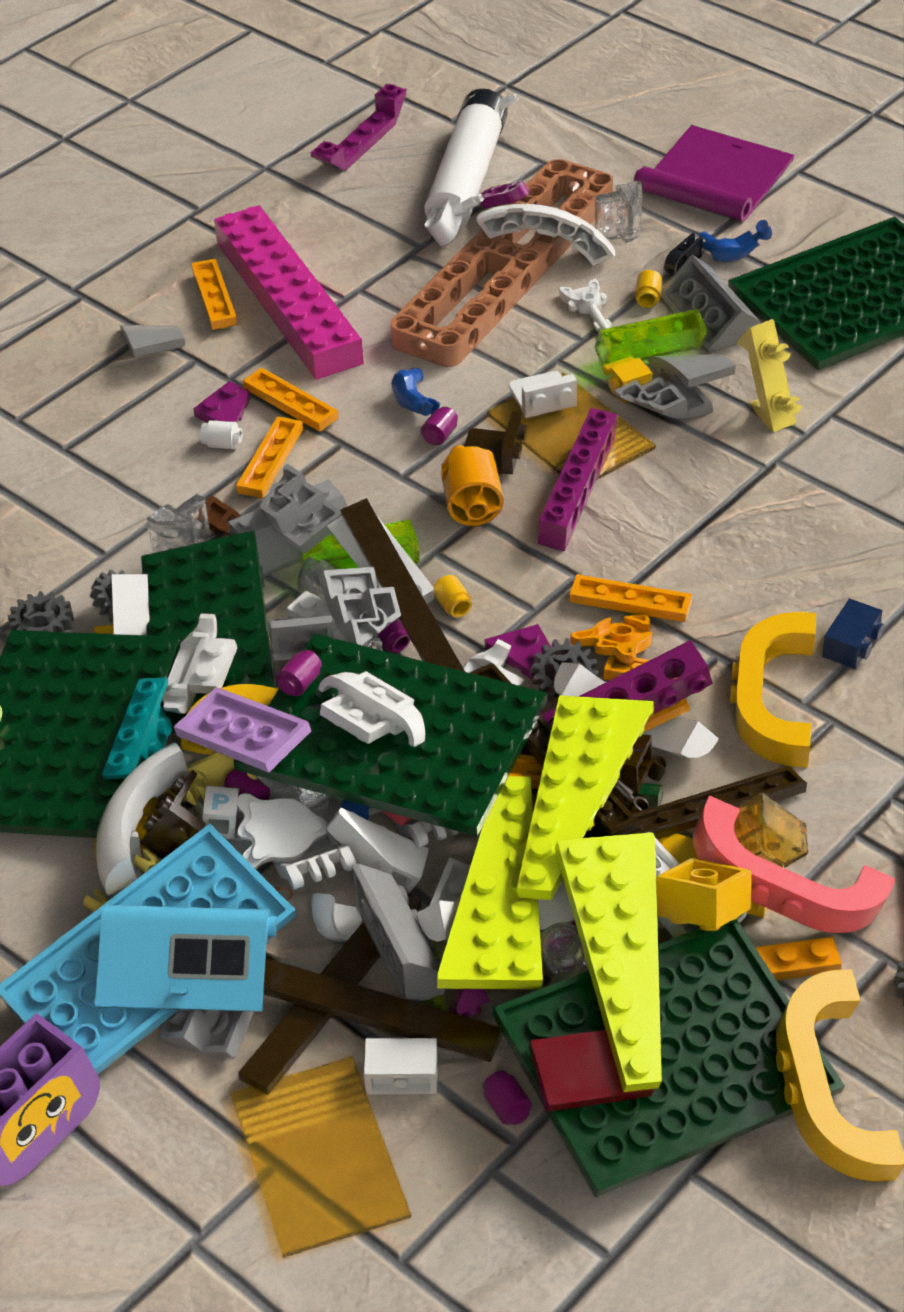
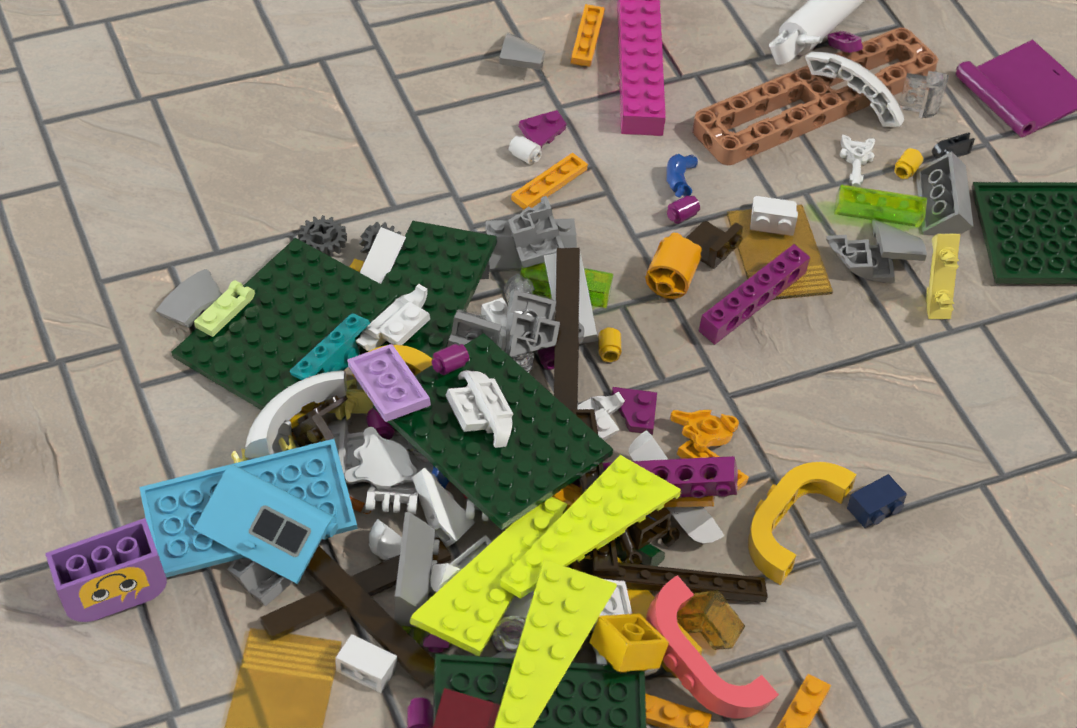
camera: 20 degrees right, 5 degrees up
clear brick [147,494,211,553] -> none
reddish brown plate [194,495,241,535] -> none
white brick [202,786,239,839] -> none
light orange plate [242,367,339,432] -> none
dark grey gear [531,638,598,702] -> none
light orange plate [570,574,692,622] -> none
yellow brick [602,356,652,403] -> none
blue arm [696,220,772,262] -> none

